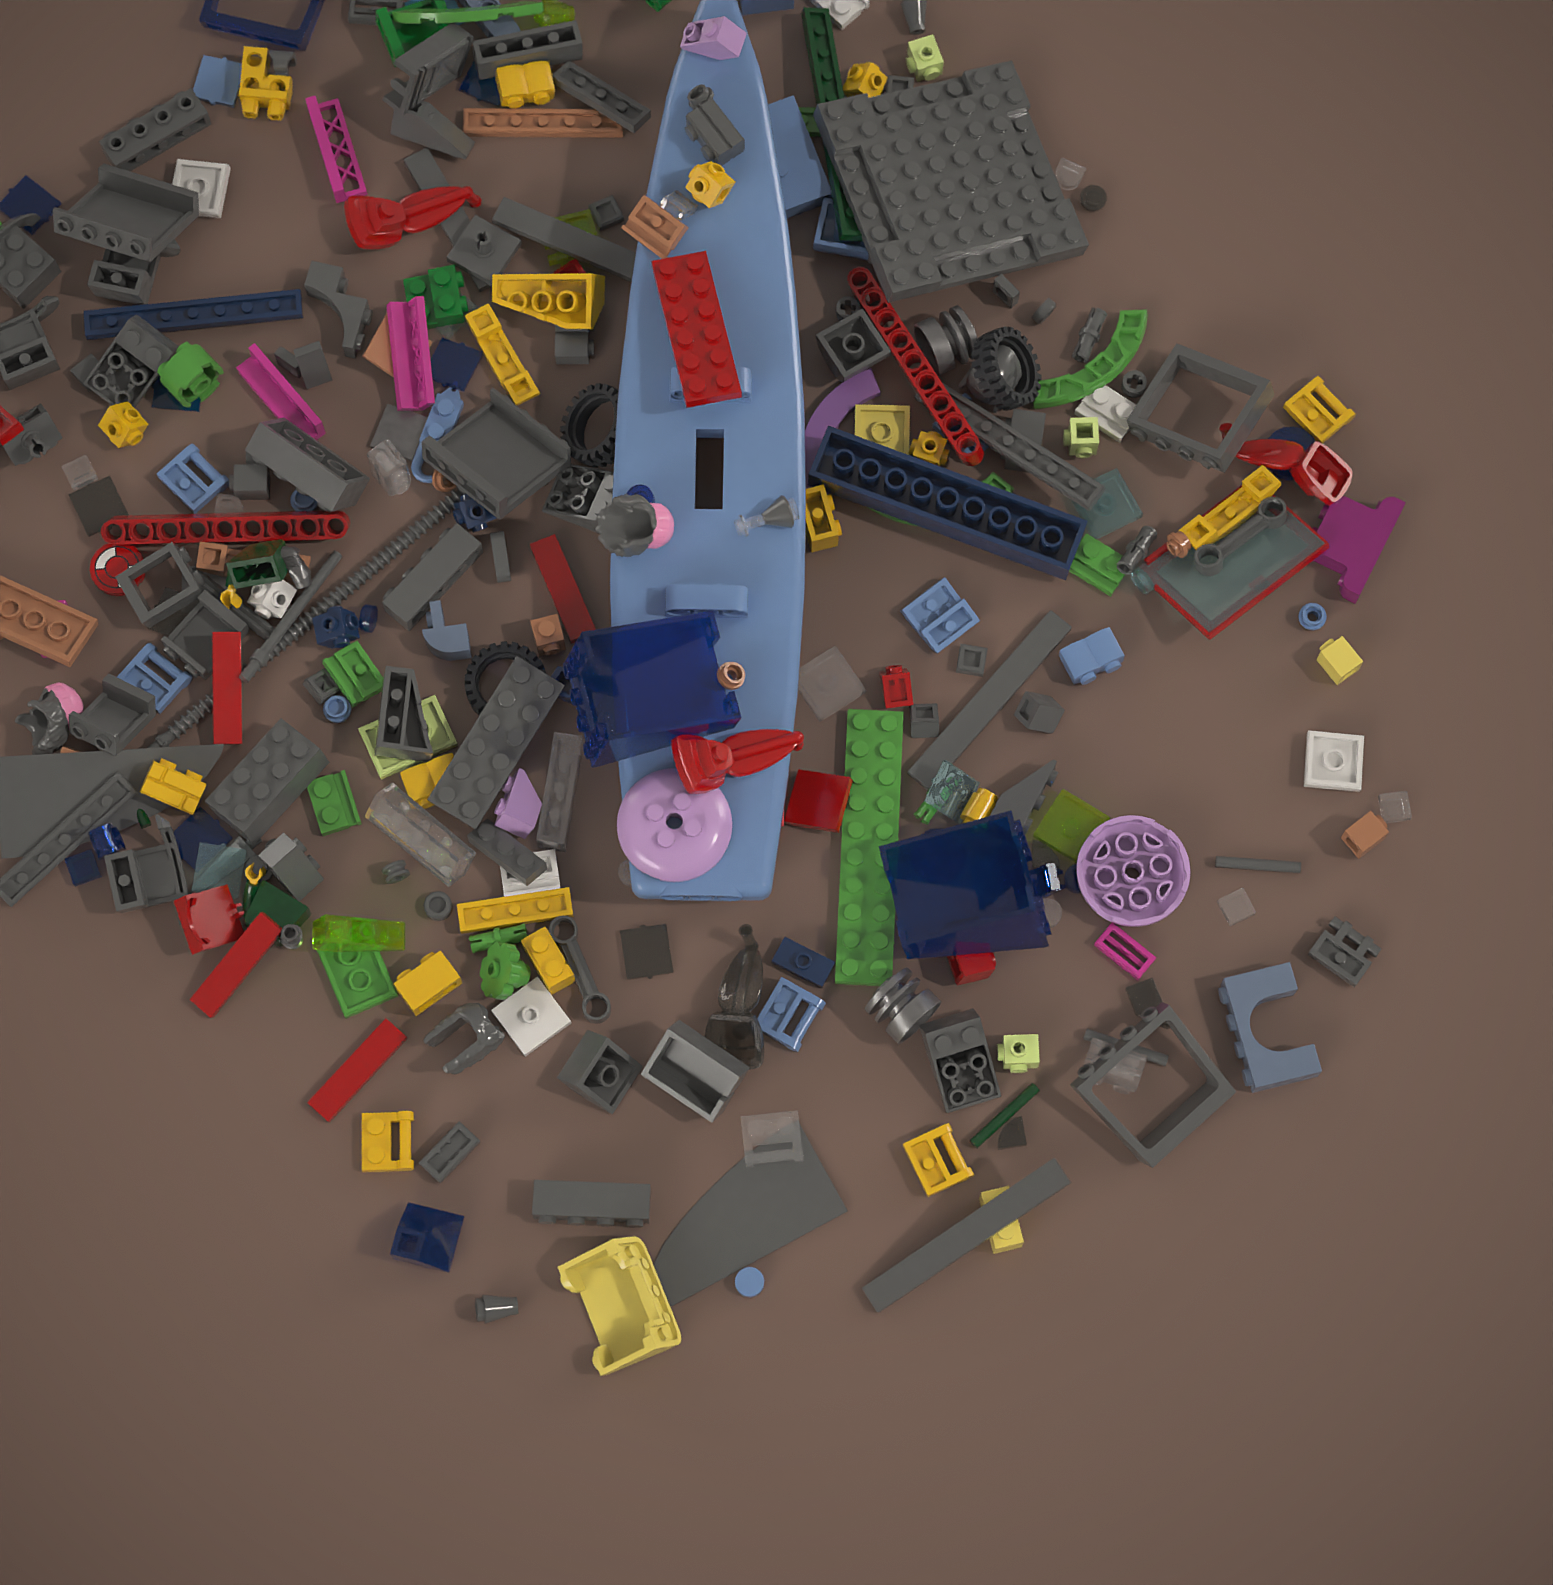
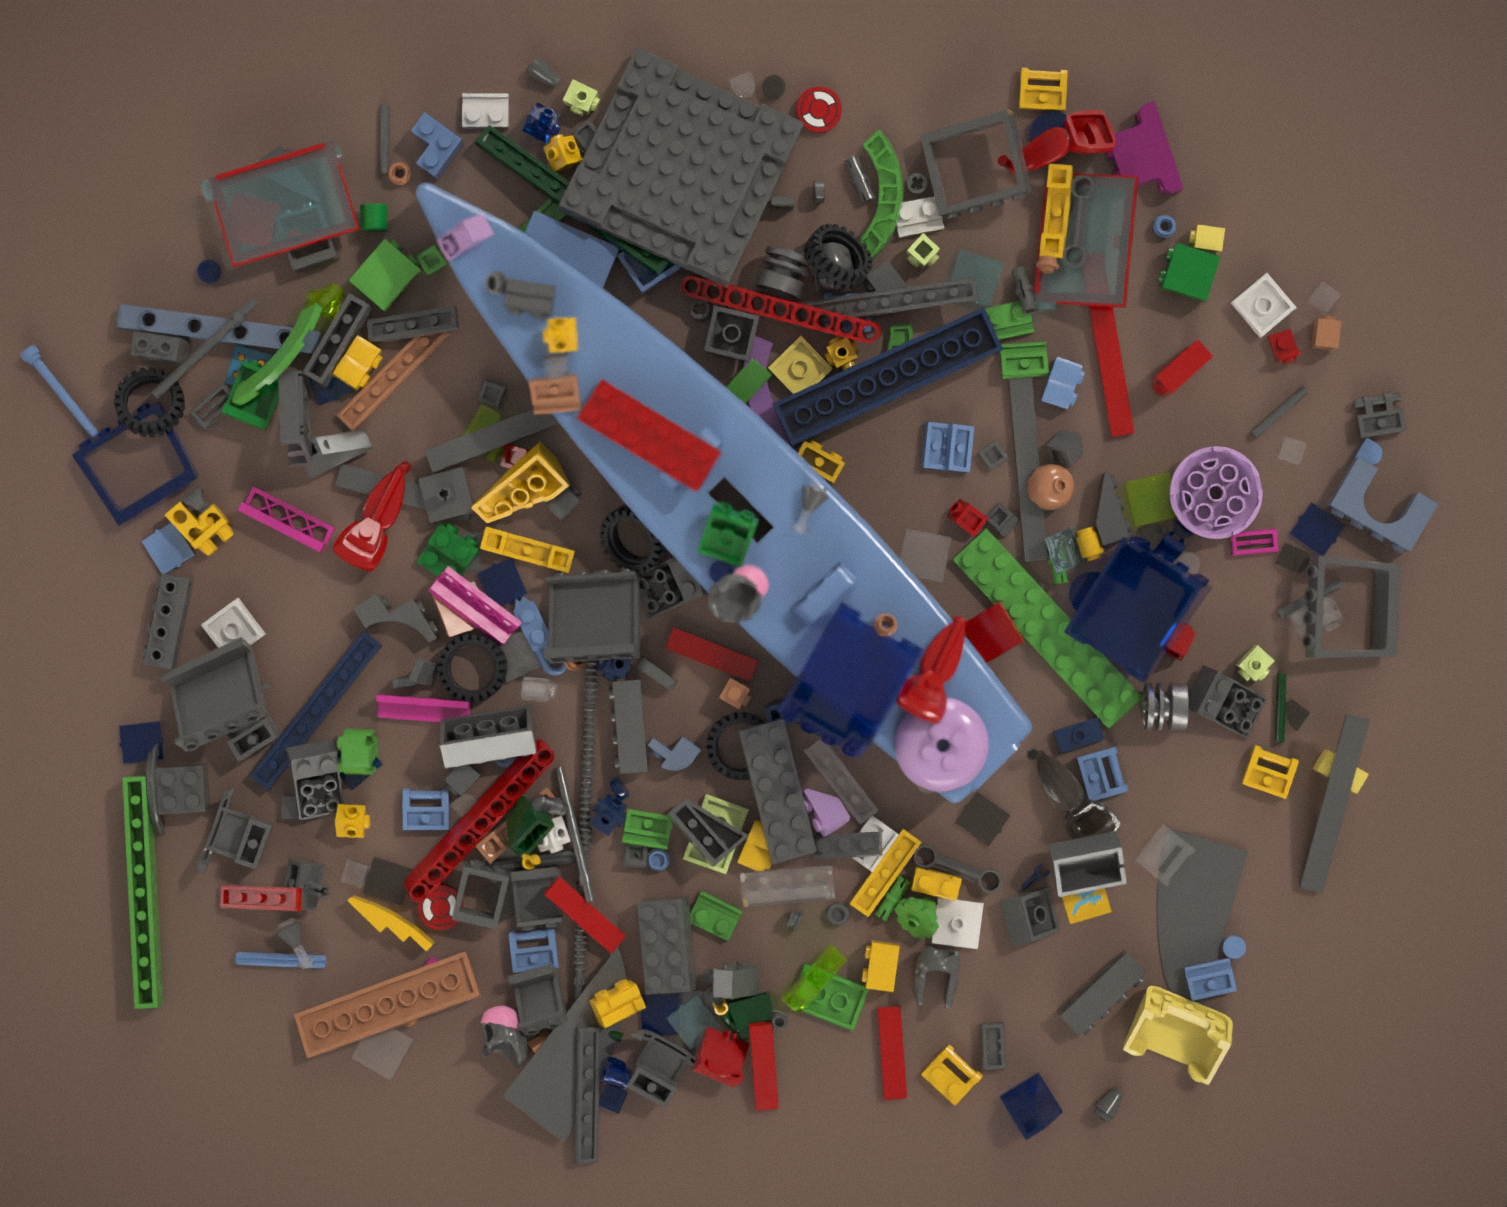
camera: 45 degrees left, 15 degrees up
none -> yellow slope [347,895,435,951]
none -> bright green panel [349,239,422,313]
none -> bright green tile [416,244,448,276]
none -> black tyre [438,634,508,702]
none -> clear blue brick [522,102,561,144]
none -> green plate [697,503,758,567]
none -> bright green slope [726,359,772,404]
none -> tile [796,86,842,133]
none -> bright green plate [1000,342,1049,379]
none -> dark blue hand [1021,864,1050,890]
none -> nougat cylinder [1027,464,1075,510]
none -> yellow sticker [1062,888,1112,924]
none -> red tile [1080,252,1135,438]
none -> red window [1150,339,1214,397]
none -> green brick [1158,243,1221,303]
none -> medium blue plate [1183,957,1237,1001]
none -> red bracket [1268,329,1301,365]
none -> clear blue piece [1290,502,1345,556]
none -> medium blue tile [1354,438,1382,465]

